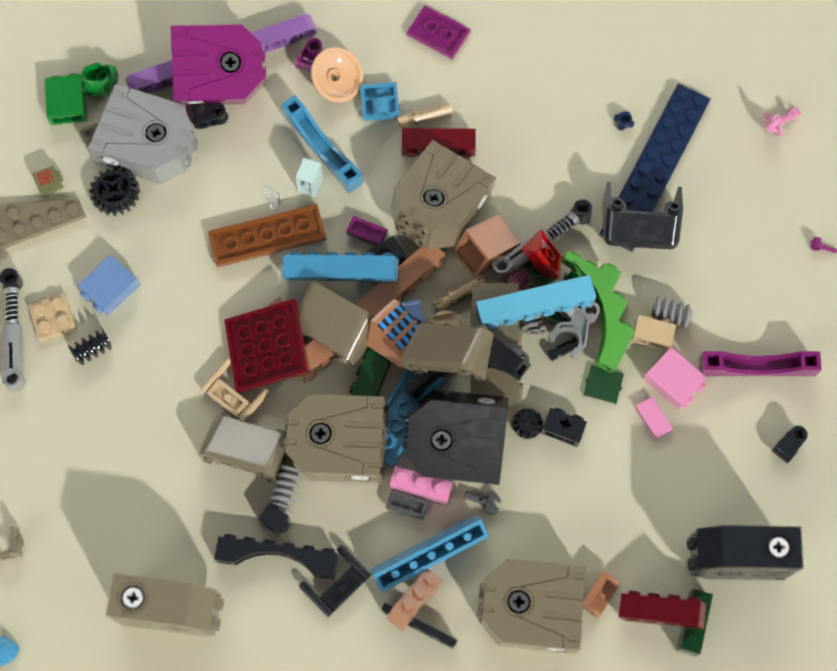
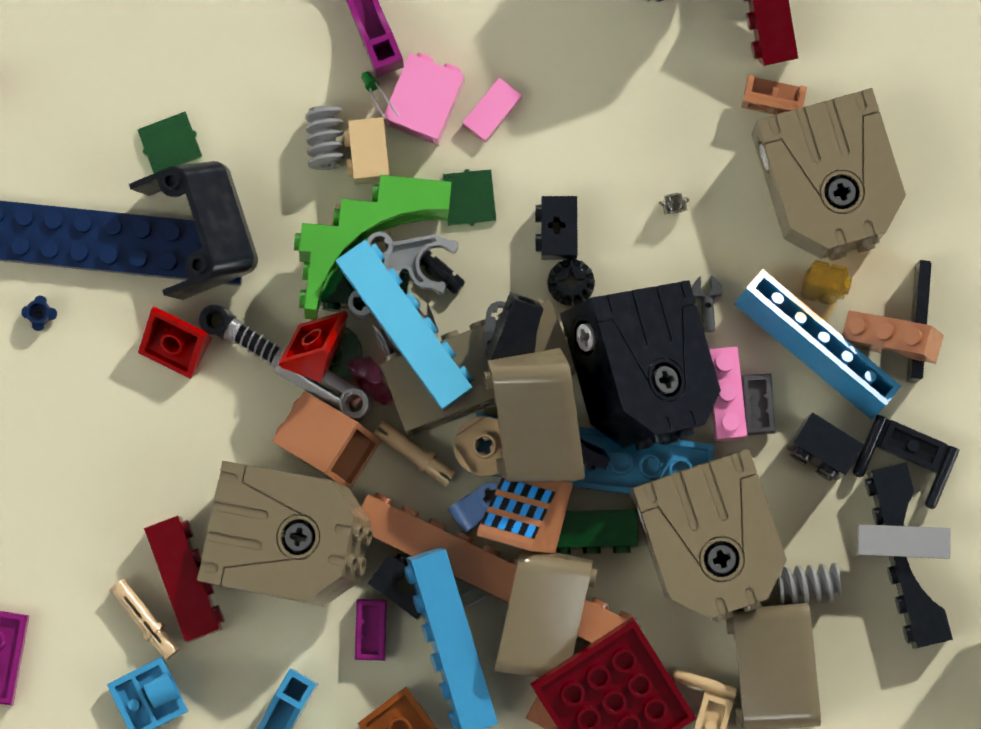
camera: 110 degrees left, 10 degrees up
black brick [258,503,291,536] -> none
none -> clear green piece [137,111,203,173]
none -> red slope [138,306,212,379]
none -> piece [361,71,399,119]
none -> clear smoke plate [659,193,689,214]
none -> black brick [786,412,864,481]
none -> clear yellow brick [800,260,852,305]
none -> light grey tile [857,524,950,559]

